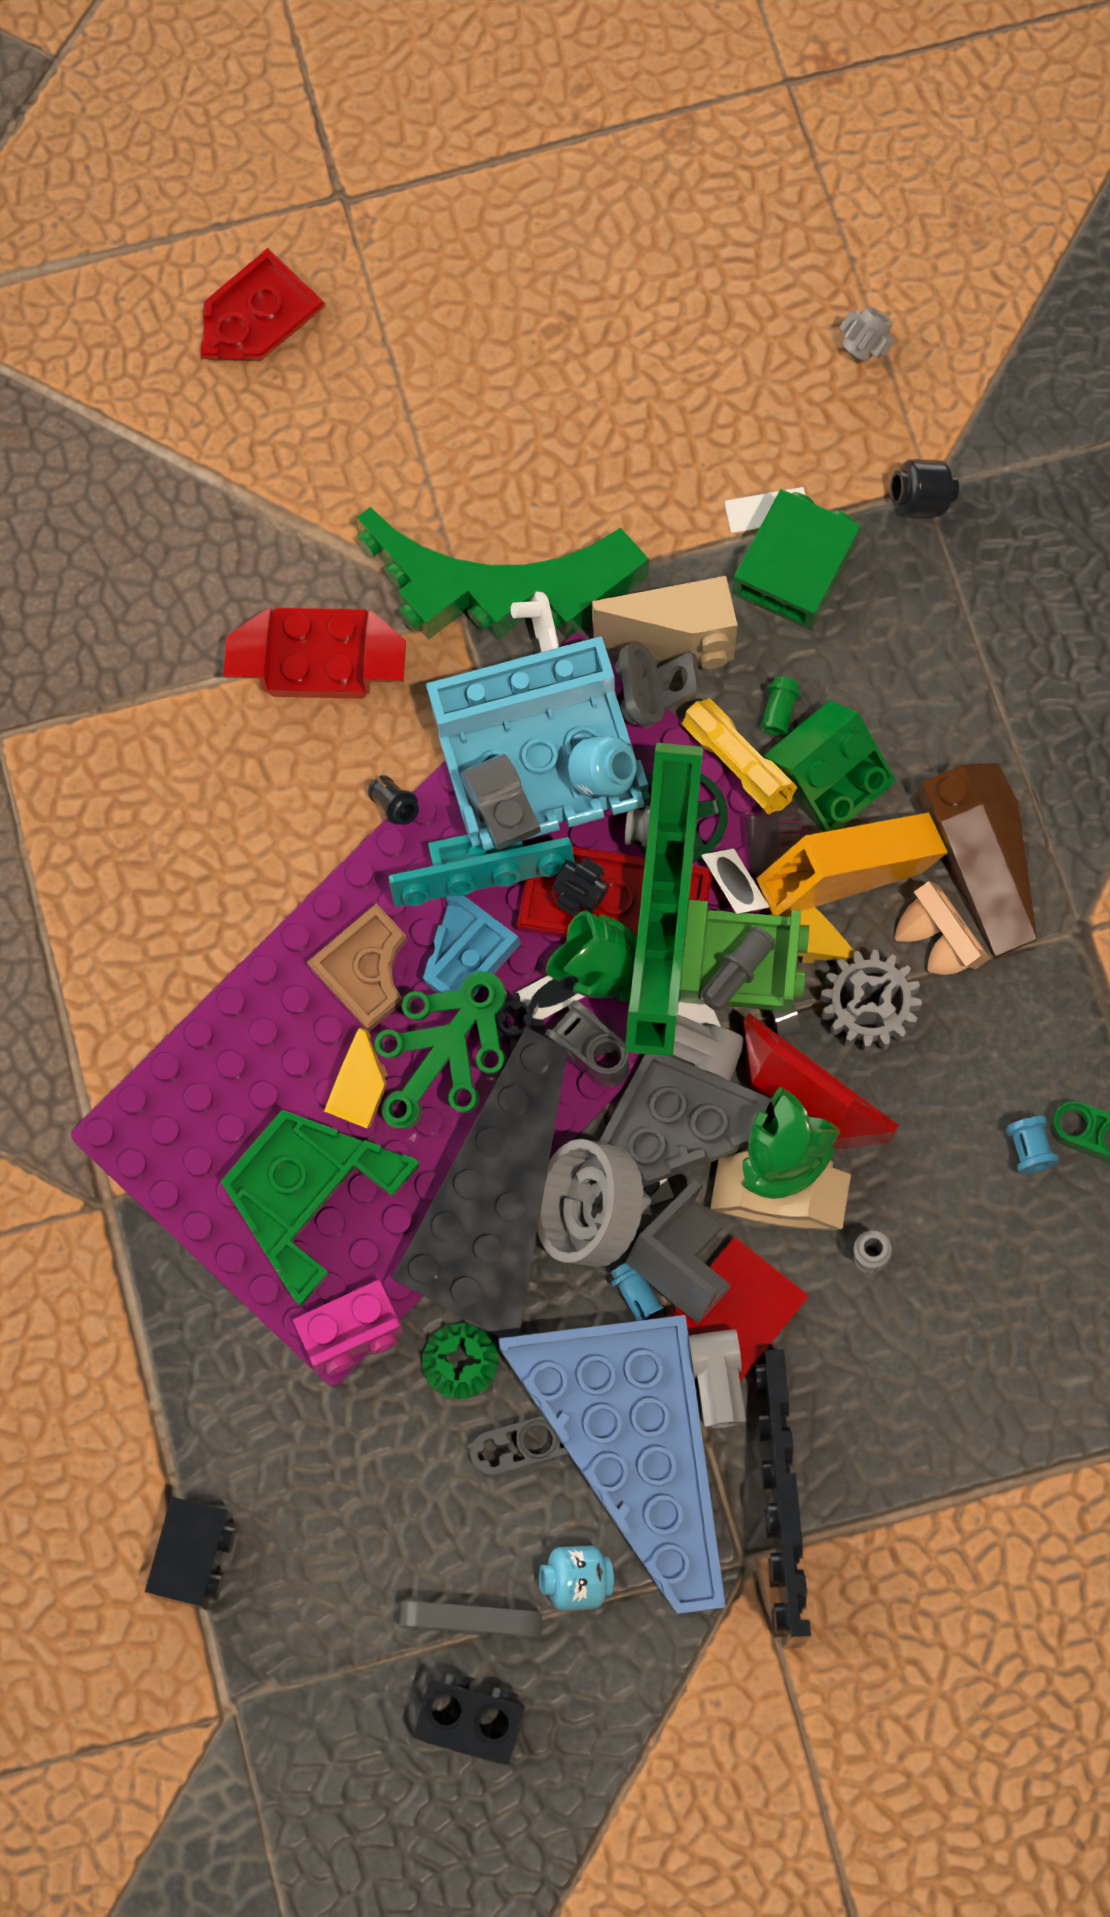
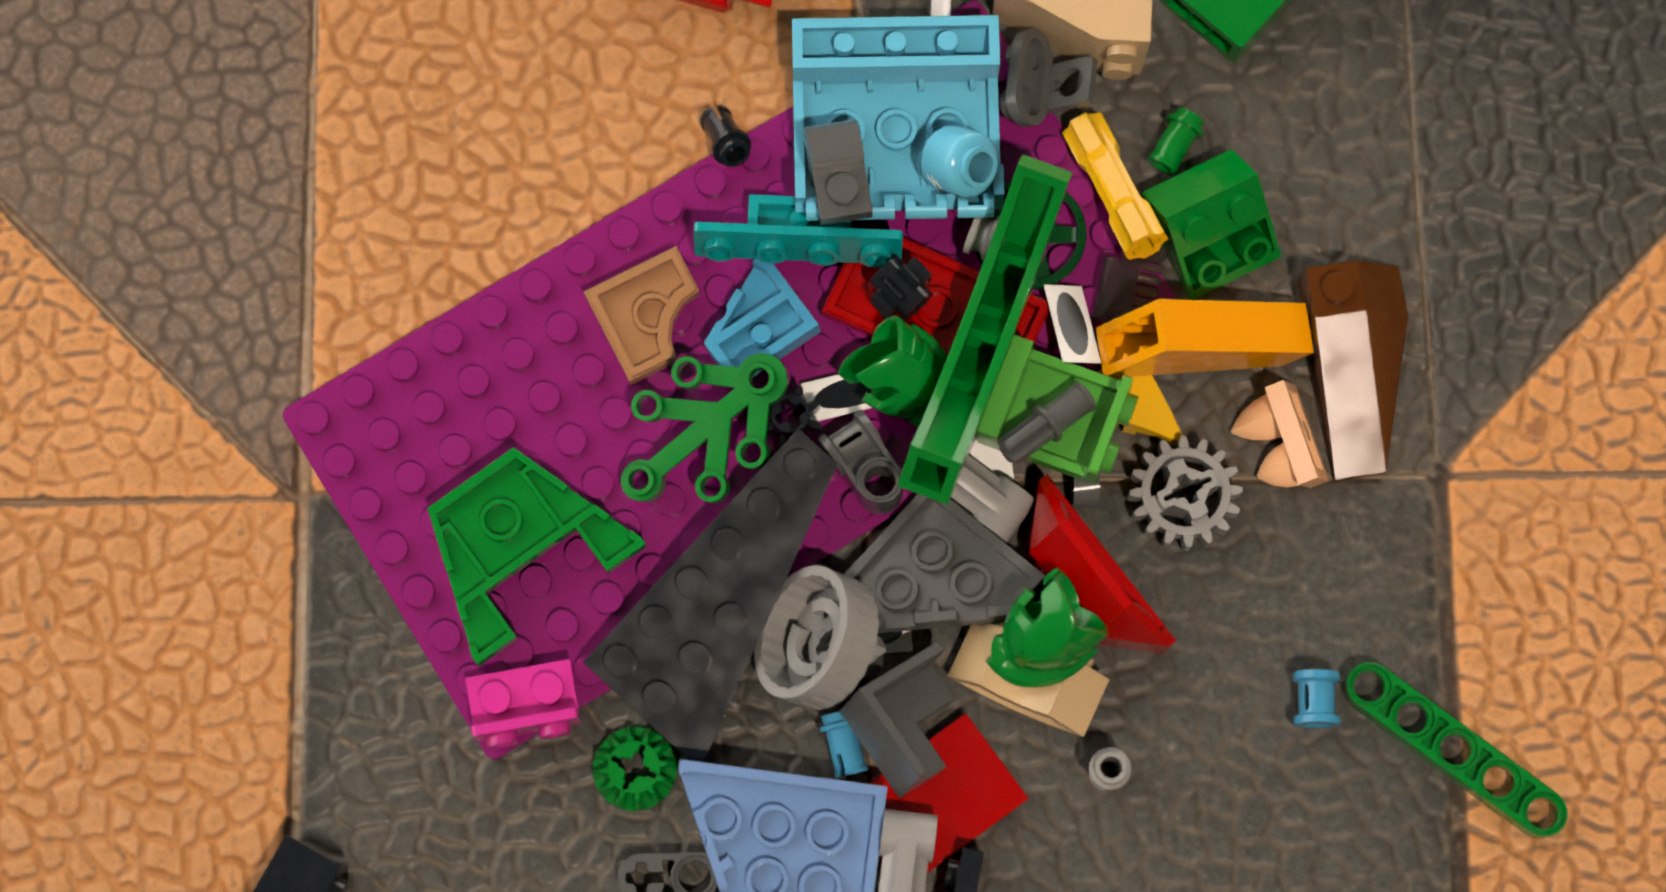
camera: 10 degrees right, 5 degrees up
yellow slope [324,1028,388,1128] -> none

